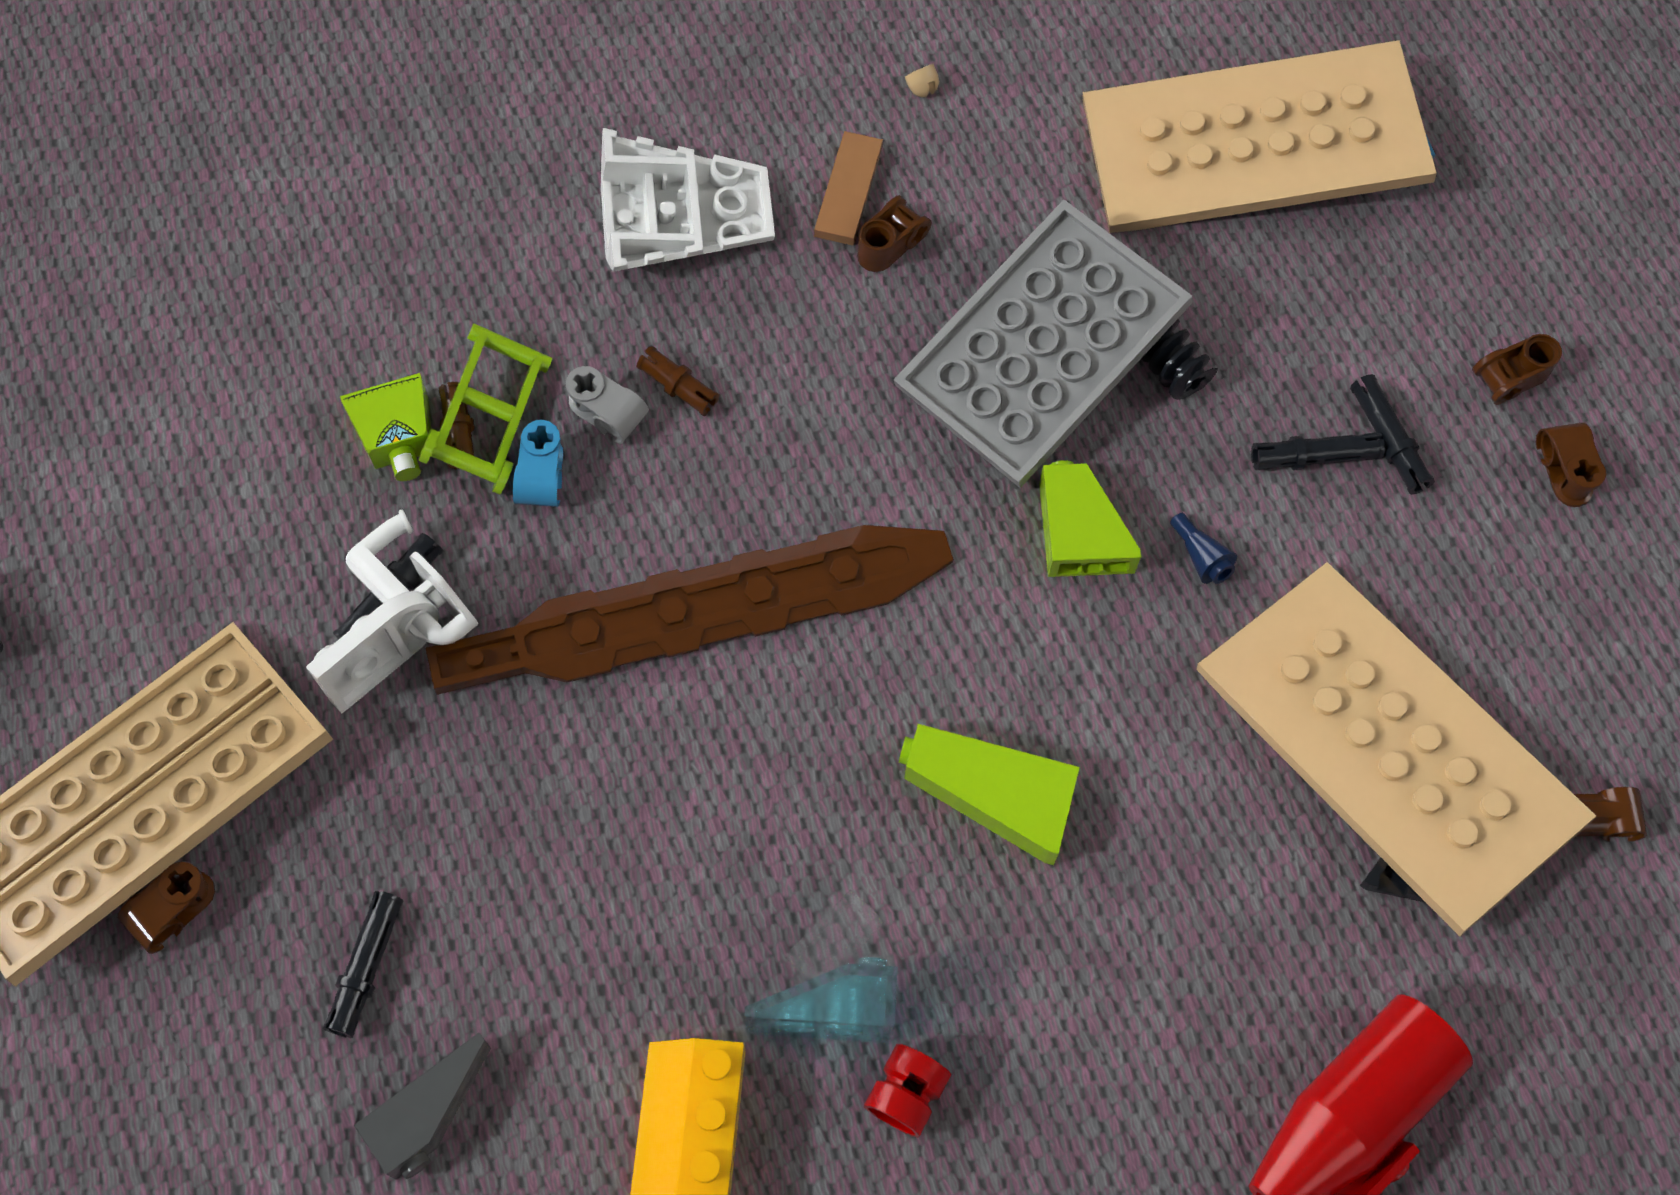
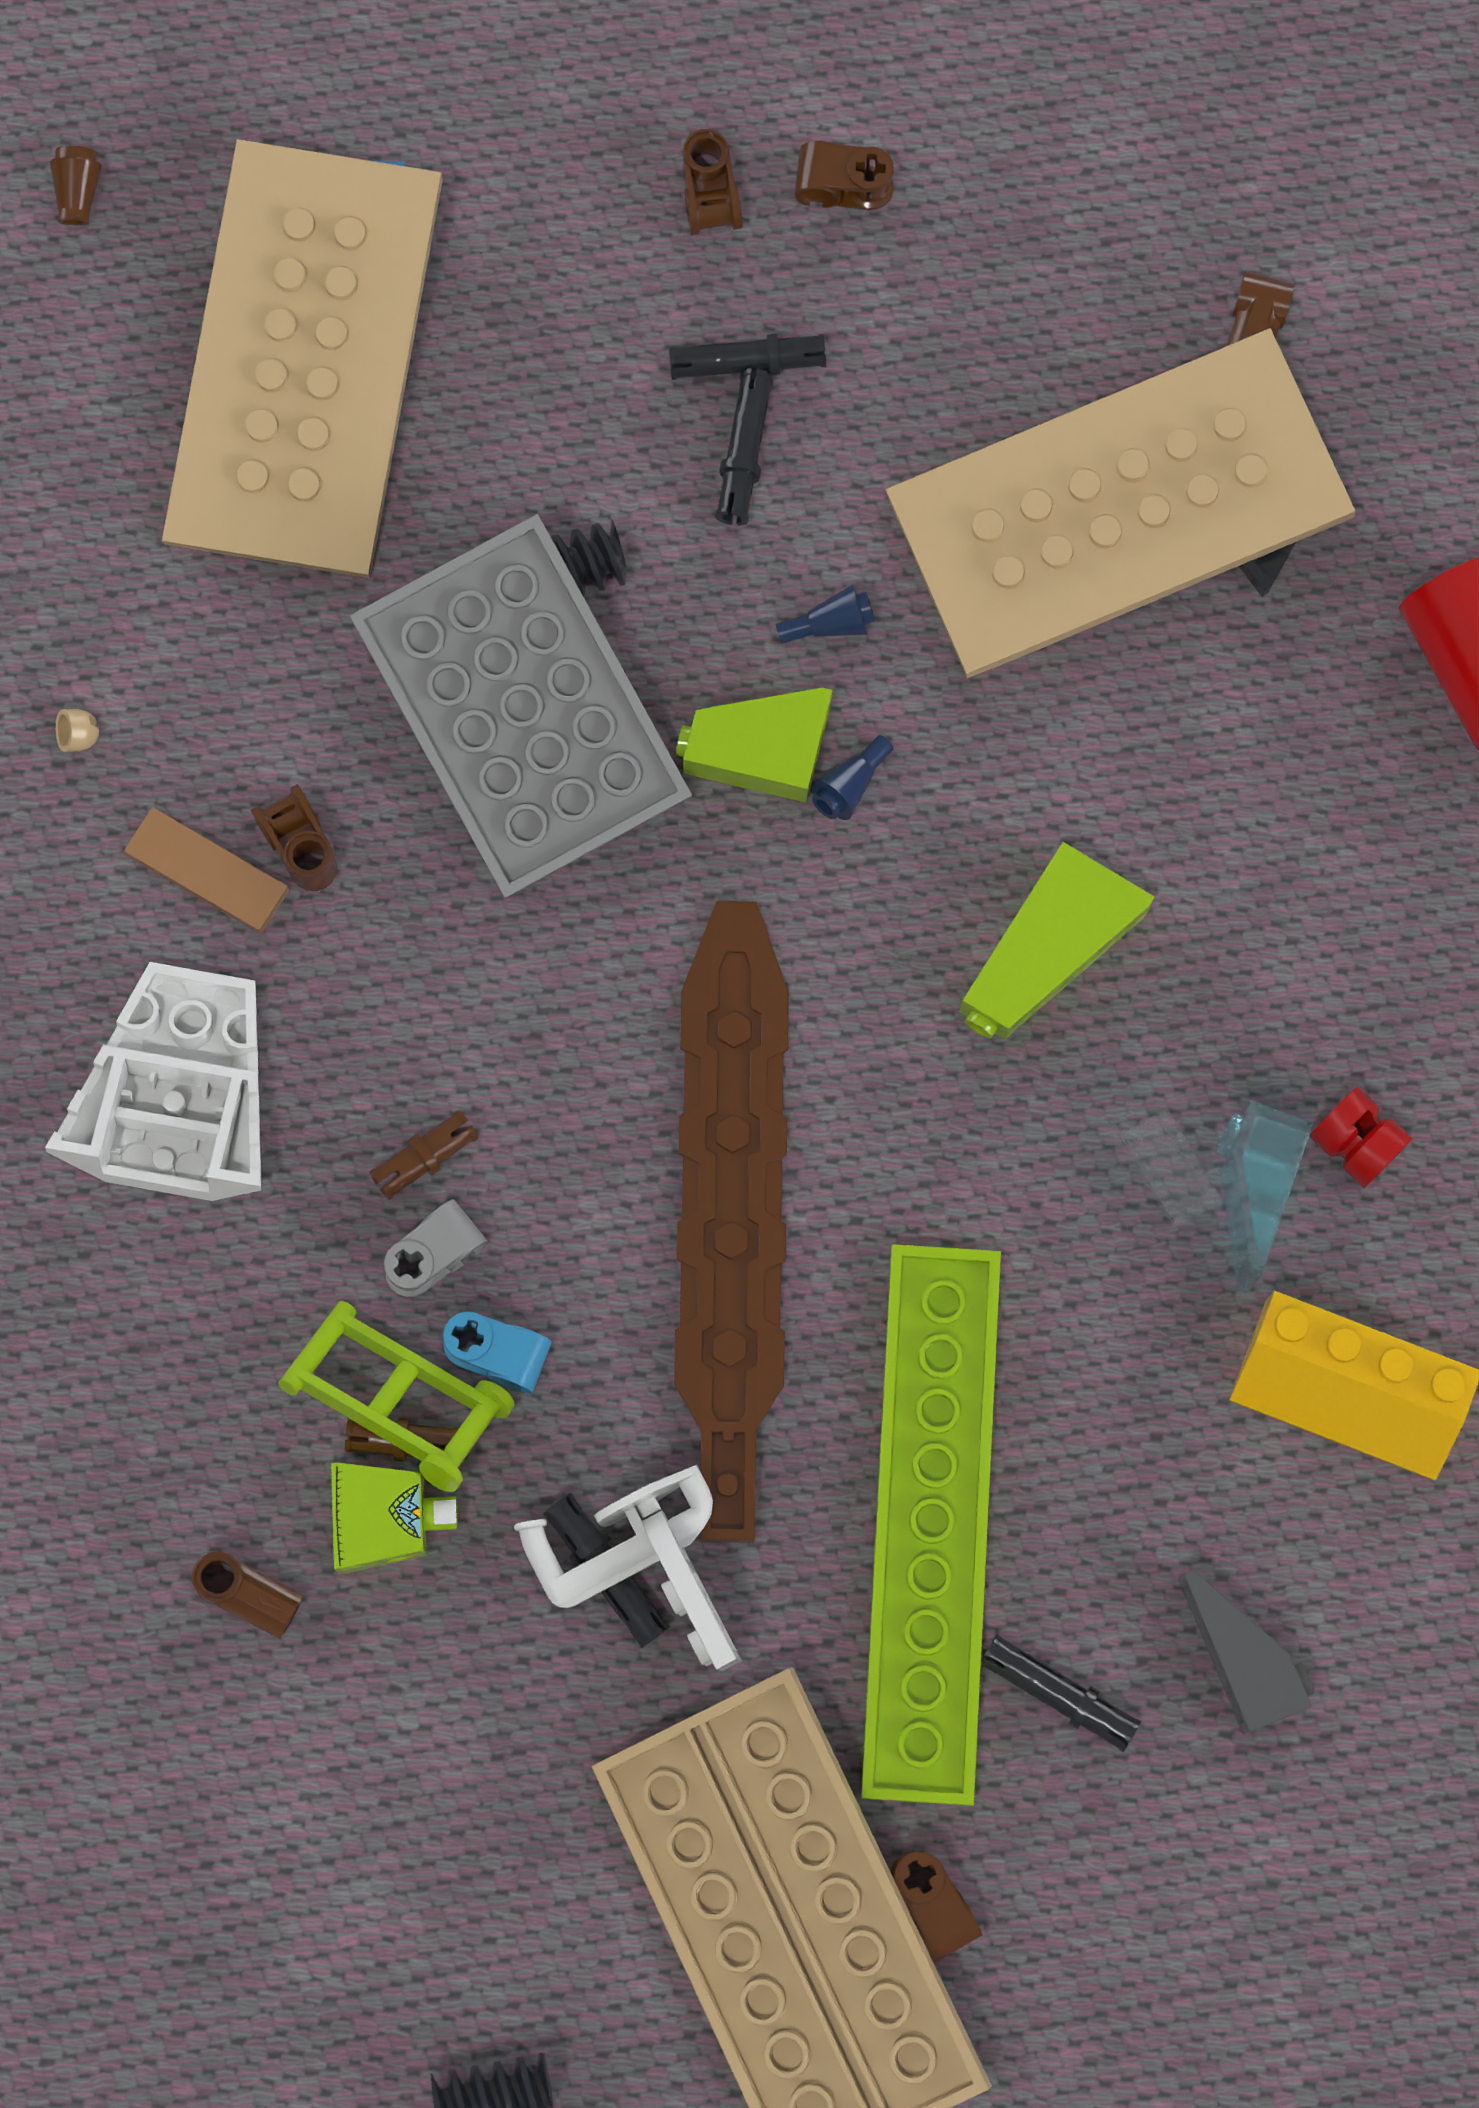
camera: 75 degrees left, 10 degrees up
none -> reddish brown piece [192,1551,304,1640]
none -> dark blue cone [810,735,893,820]
none -> lime plate [861,1244,1001,1806]

